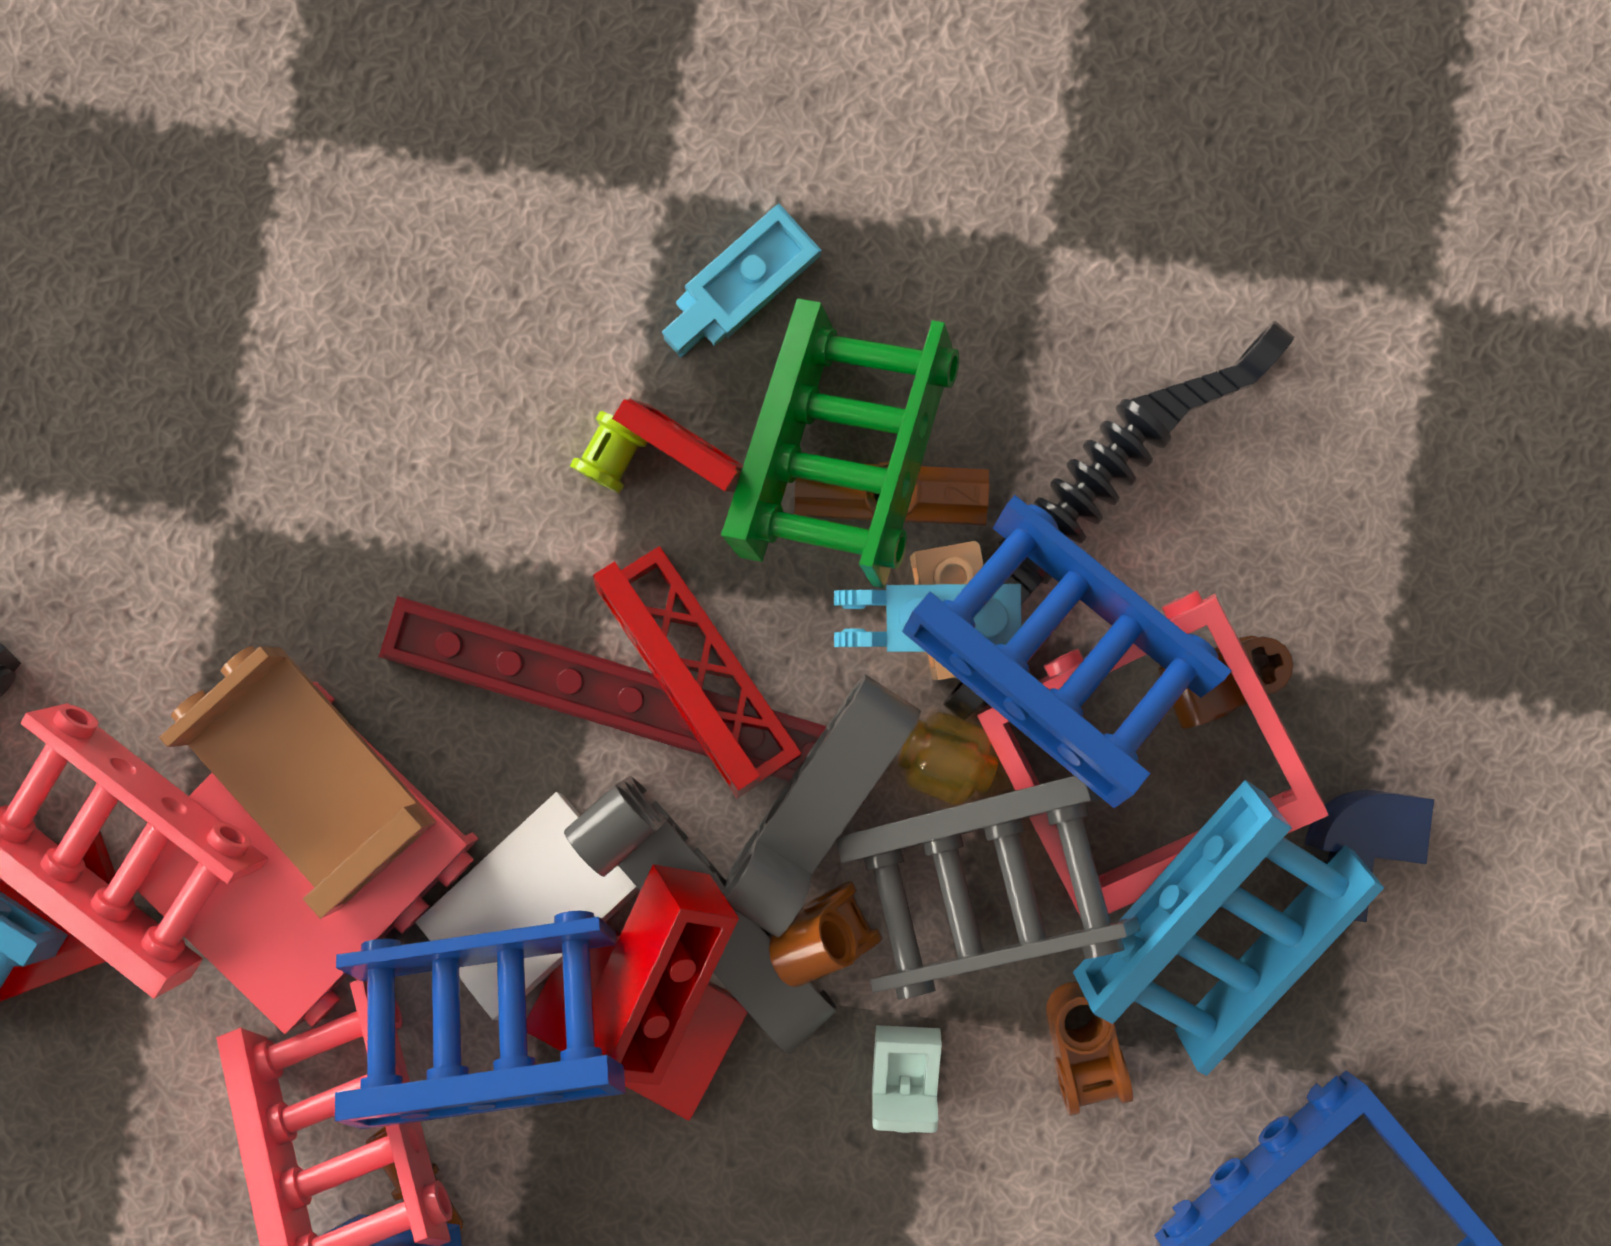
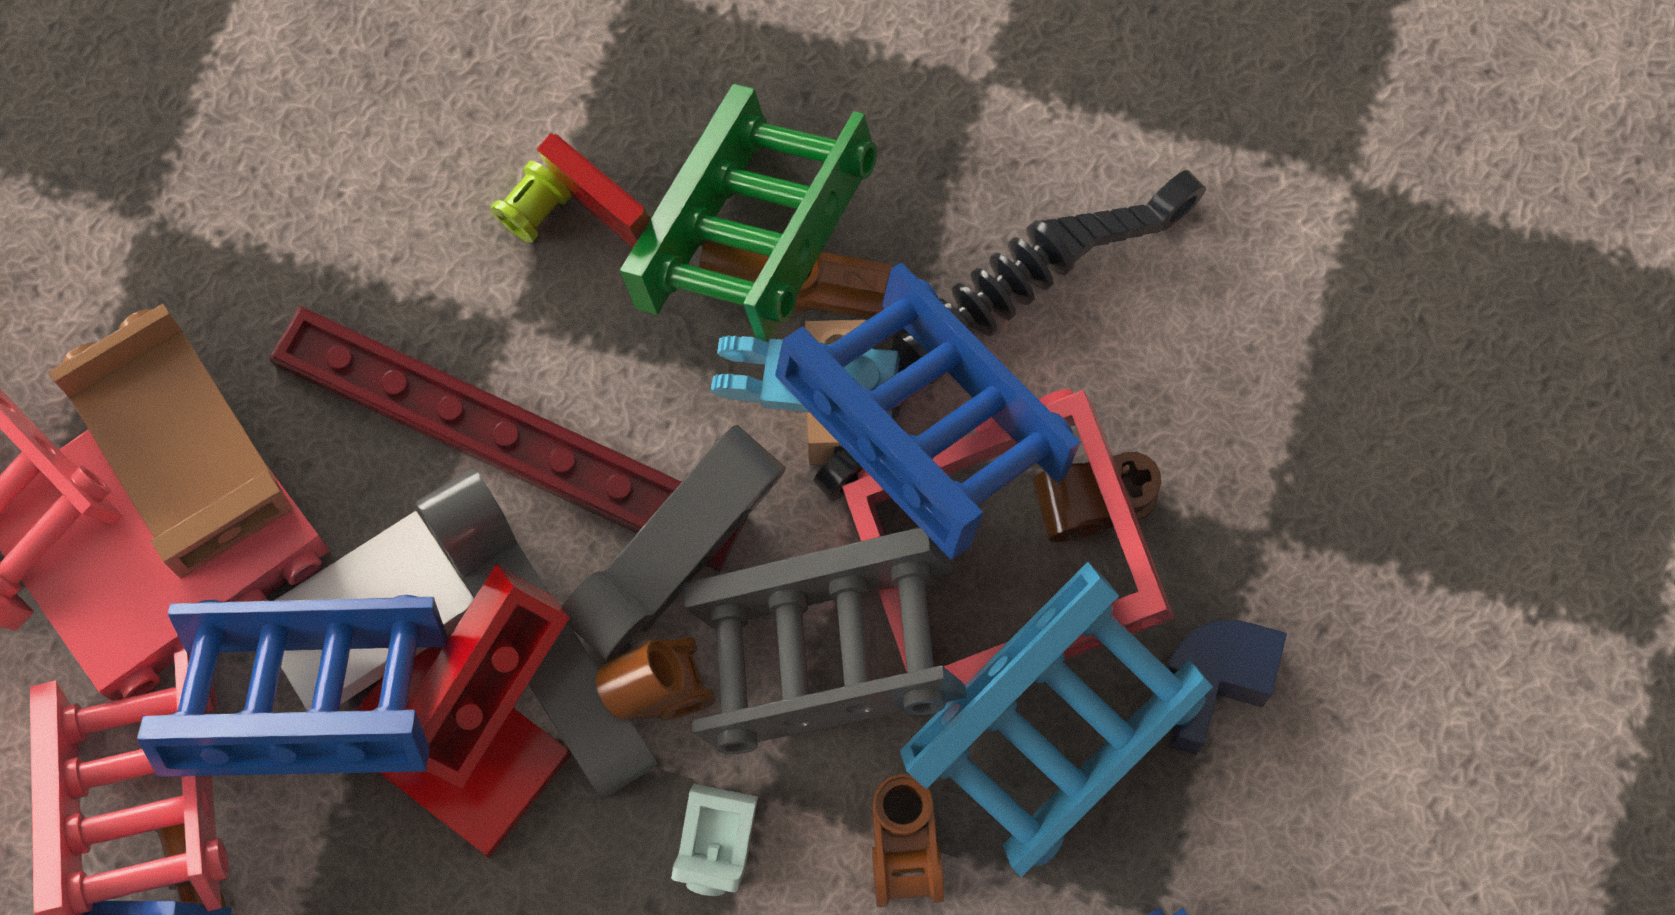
camera: 10 degrees right, 15 degrees down
red fence [593,546,802,799] -> none
medium azure hinge [662,204,822,358] -> none
clear yellow head [898,711,998,805] -> none

